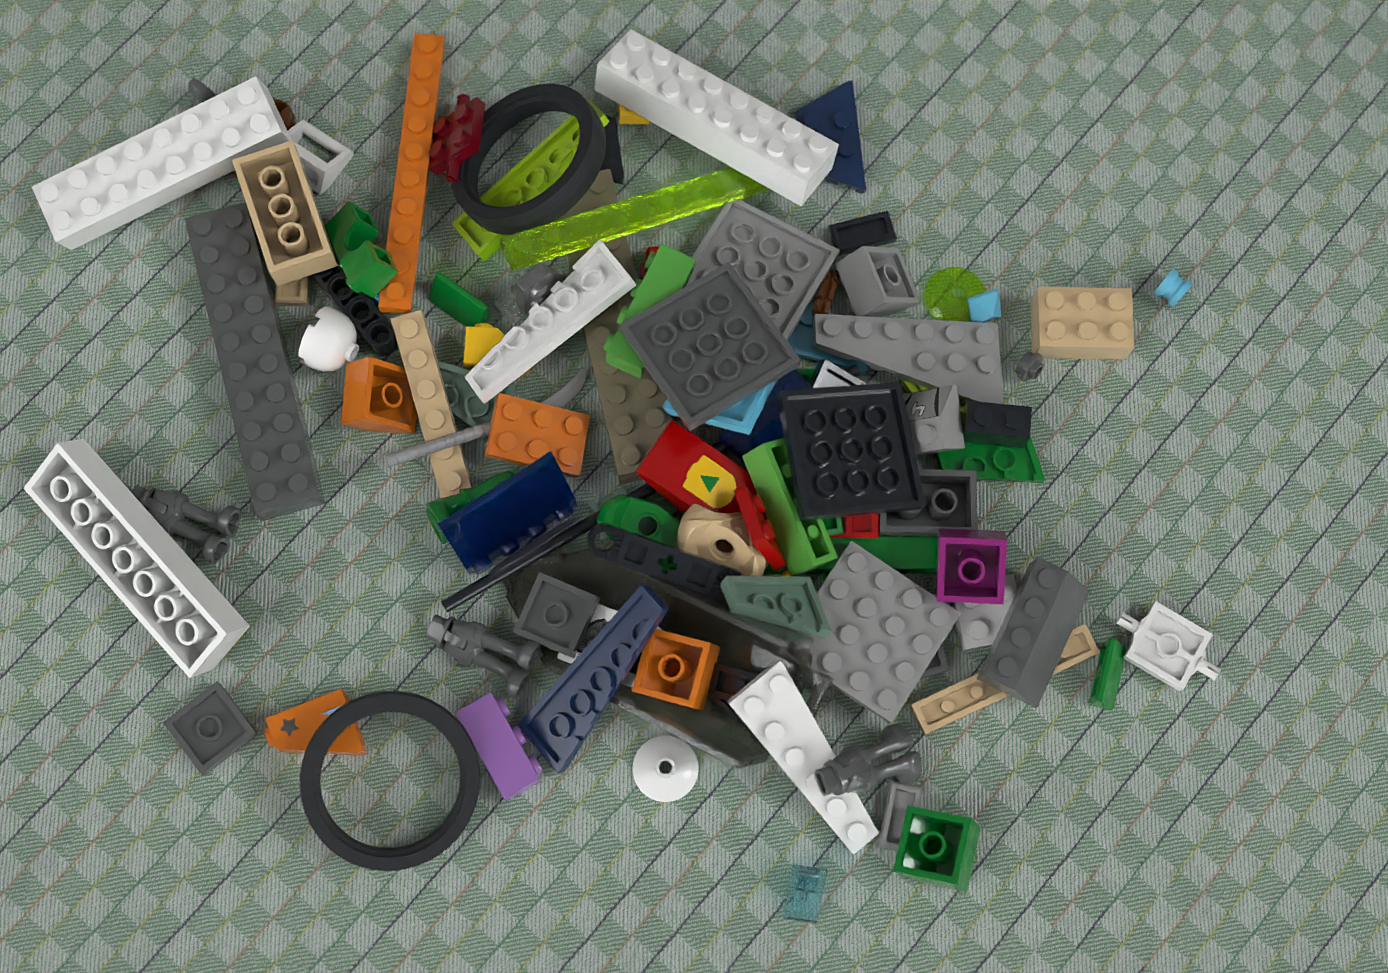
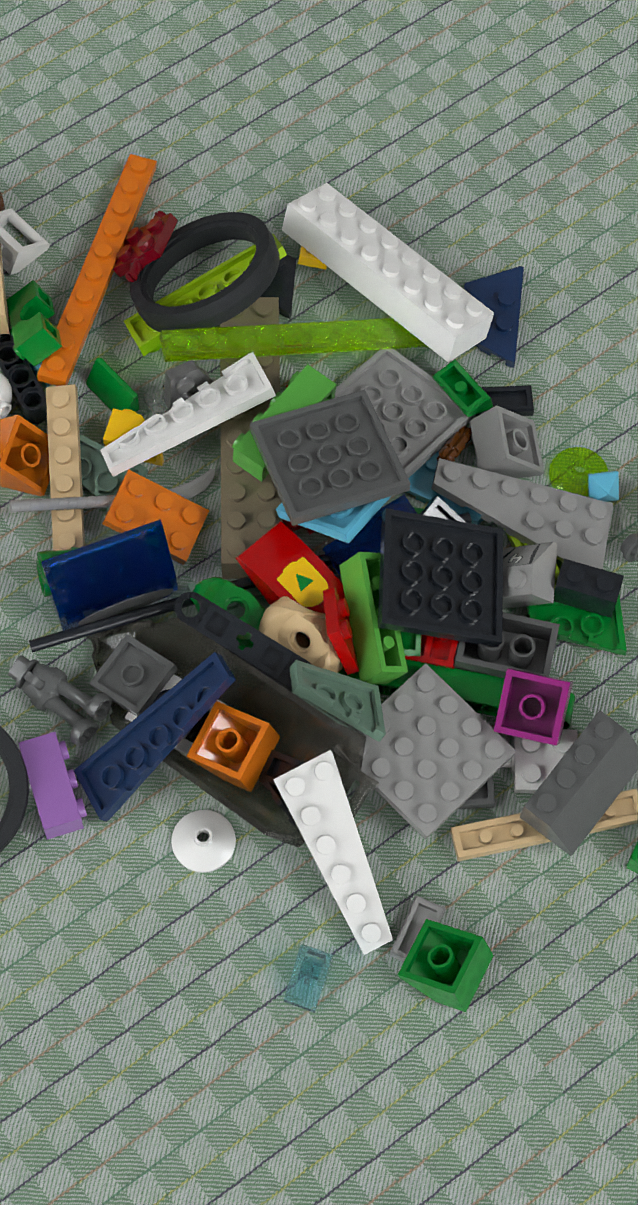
camera: 15 degrees right, 10 degrees down
dark grey piece [814,724,922,796] -> none
none -> green slope [432,359,493,417]

